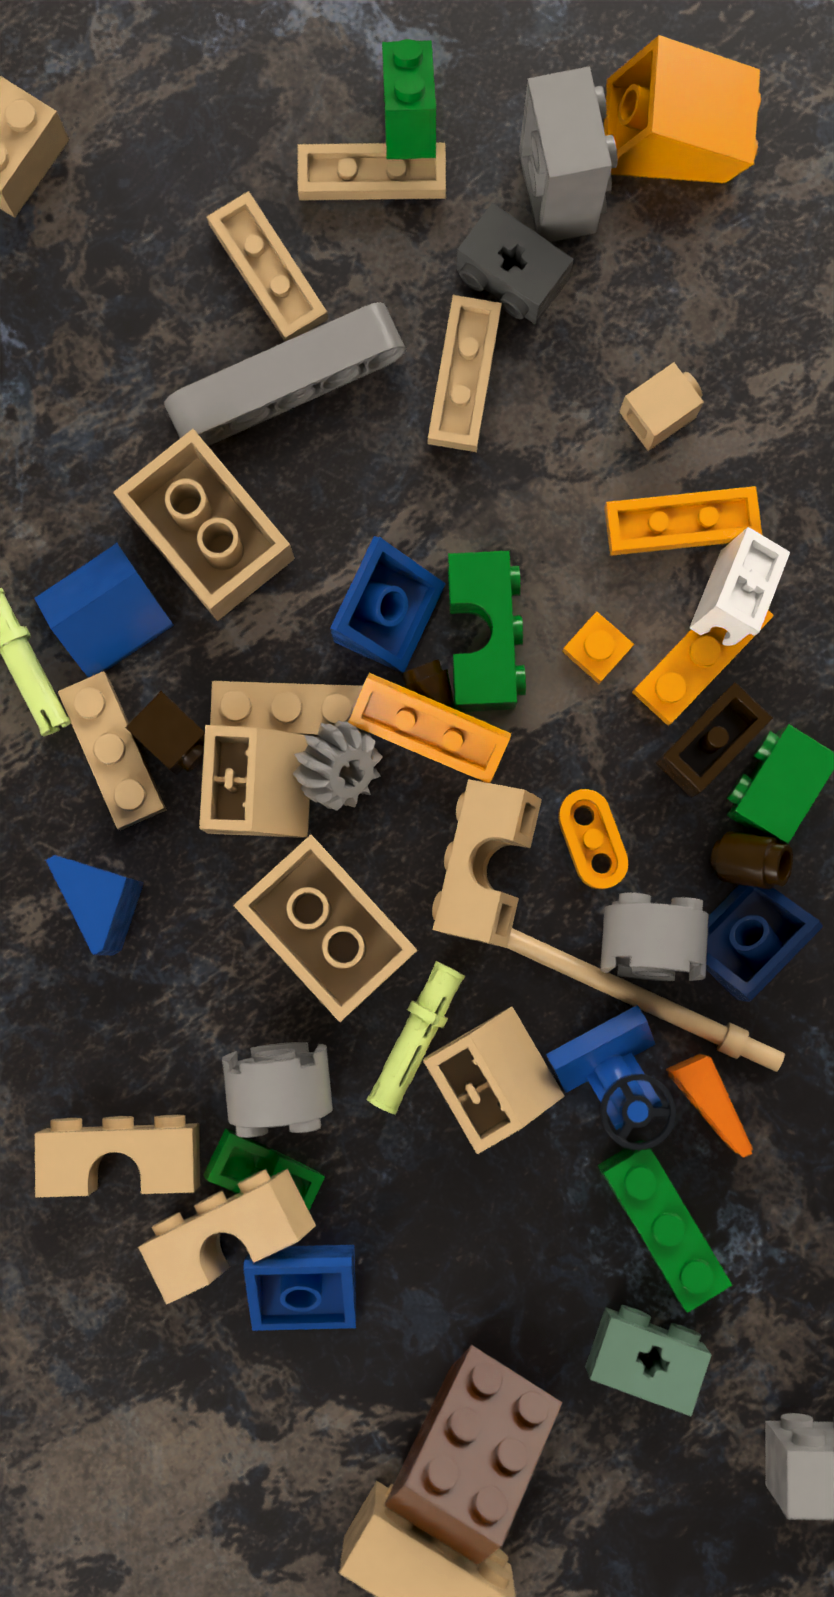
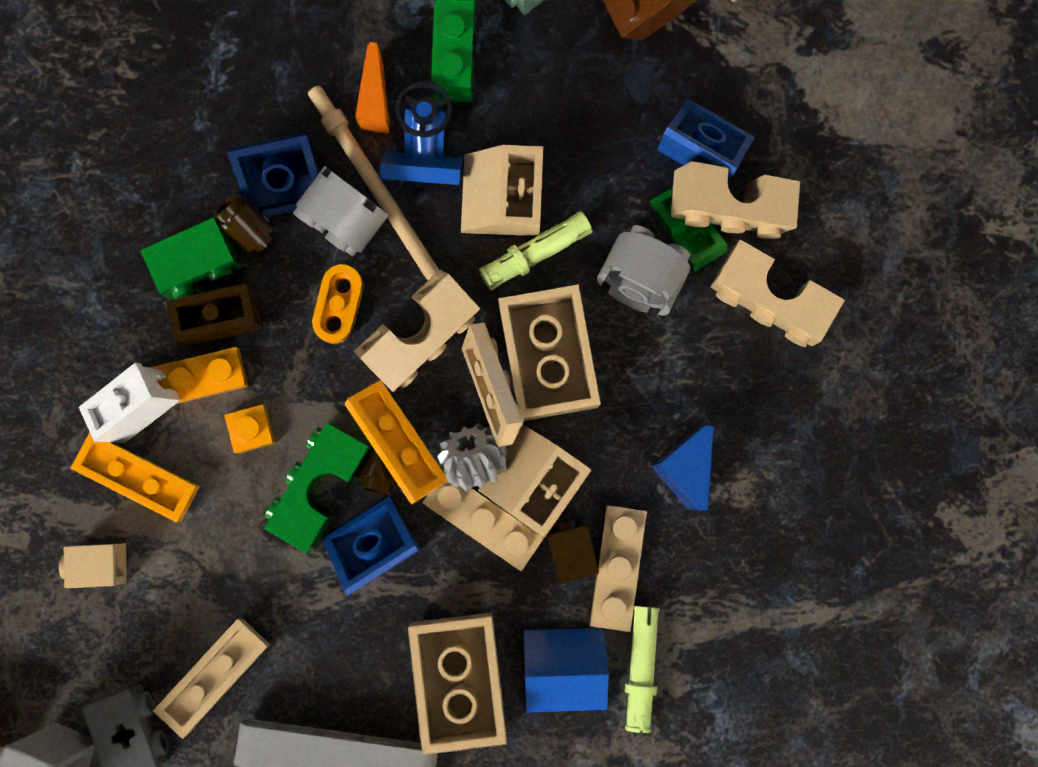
camera: 150 degrees left, 0 degrees up
none -> tan plate [462,323,523,447]

